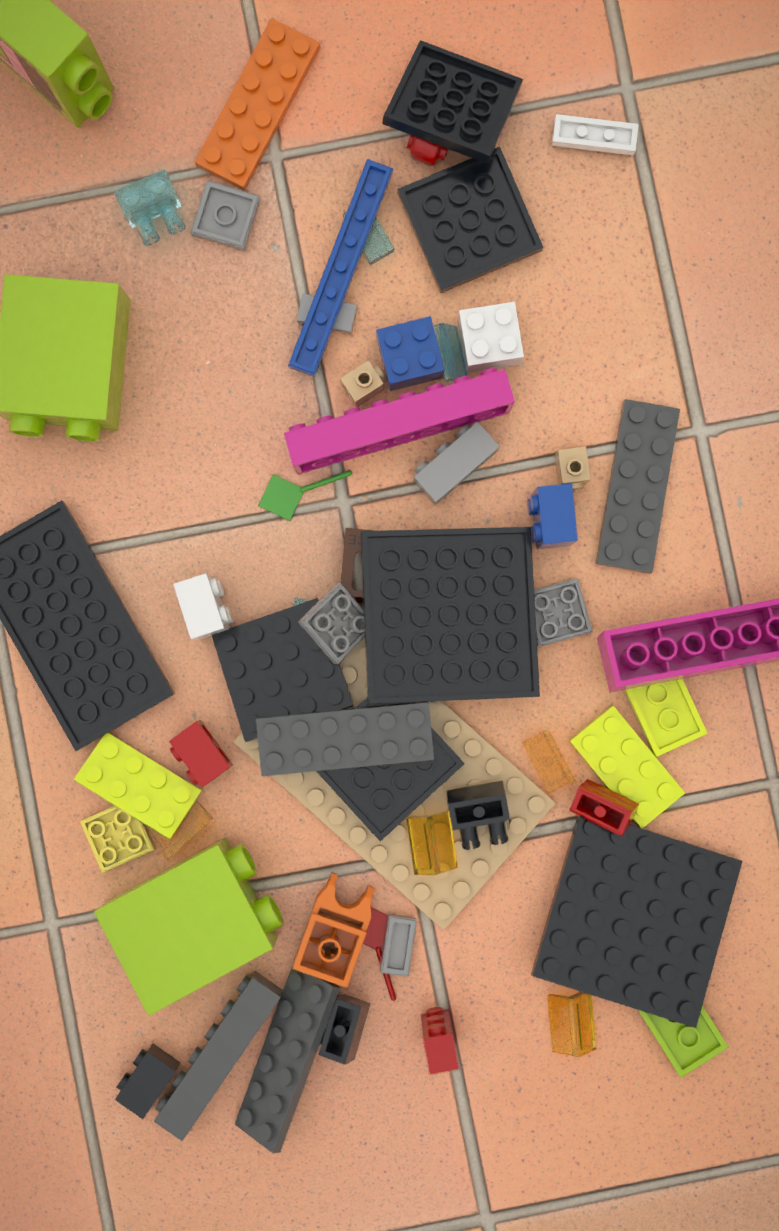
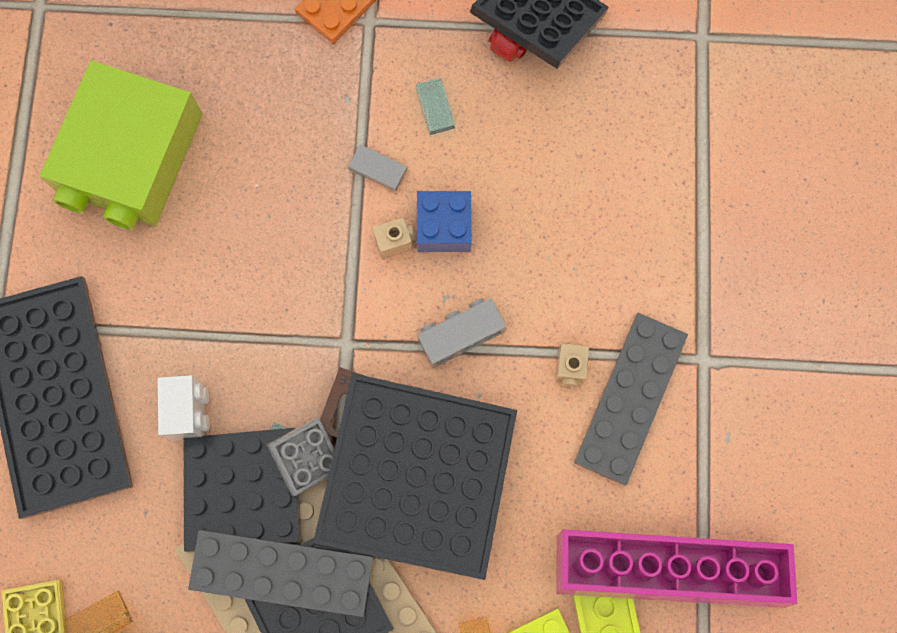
camera: 10 degrees right, 10 degrees down
neon yellow plate [74,733,202,840] -> none
clear light blue brick [114,169,186,246] -> none
red brick [169,720,233,788] -> none
light grey tile [191,180,261,251] -> none
bright green piece [258,470,352,521] -> none
dark pink brick [284,368,515,475] -> none
blue tile [288,159,393,377] -> none
black plate [398,147,543,293] -> none
clear light blue tile [434,323,468,381] -> none
white brick [457,302,524,373] -> none
blue piece [527,483,578,549] -> none
light grey tile [534,578,593,647] -> none
white plate [551,114,639,155] -> none

